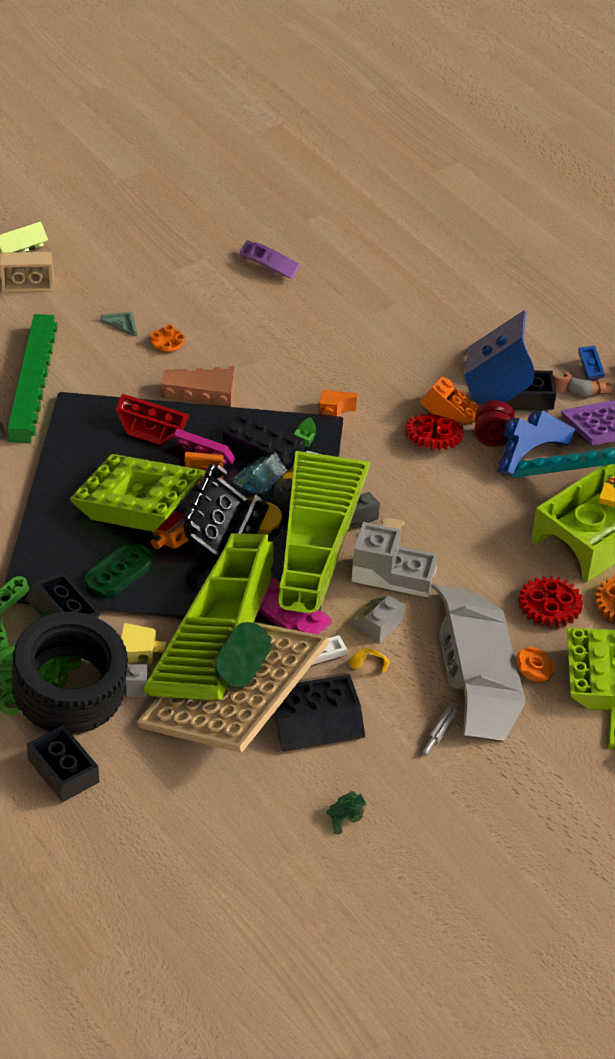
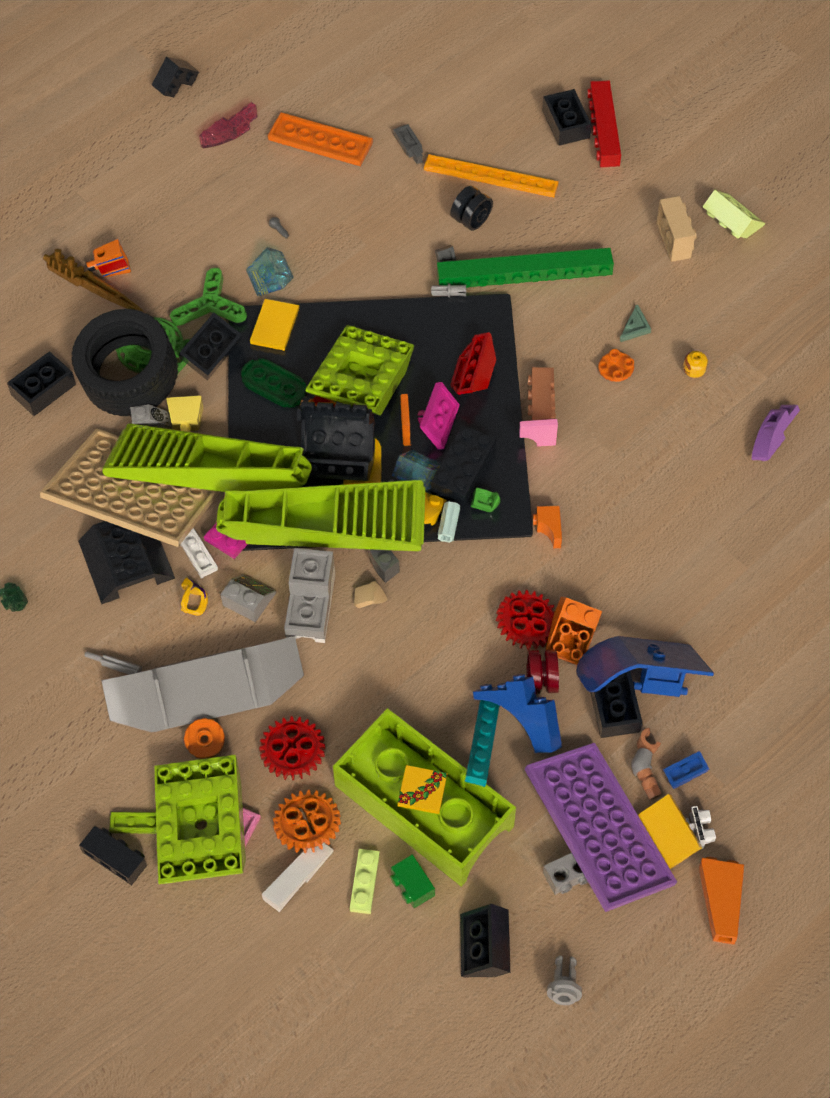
camera: 85 degrees right, 15 degrees up
dark green tile [213,622,271,689] -> none
none -> yellow tile [250,299,299,351]
none -> light grey axle [431,283,466,298]
none -> bright pink tile [519,419,558,447]
none -> yellow head [683,351,708,378]

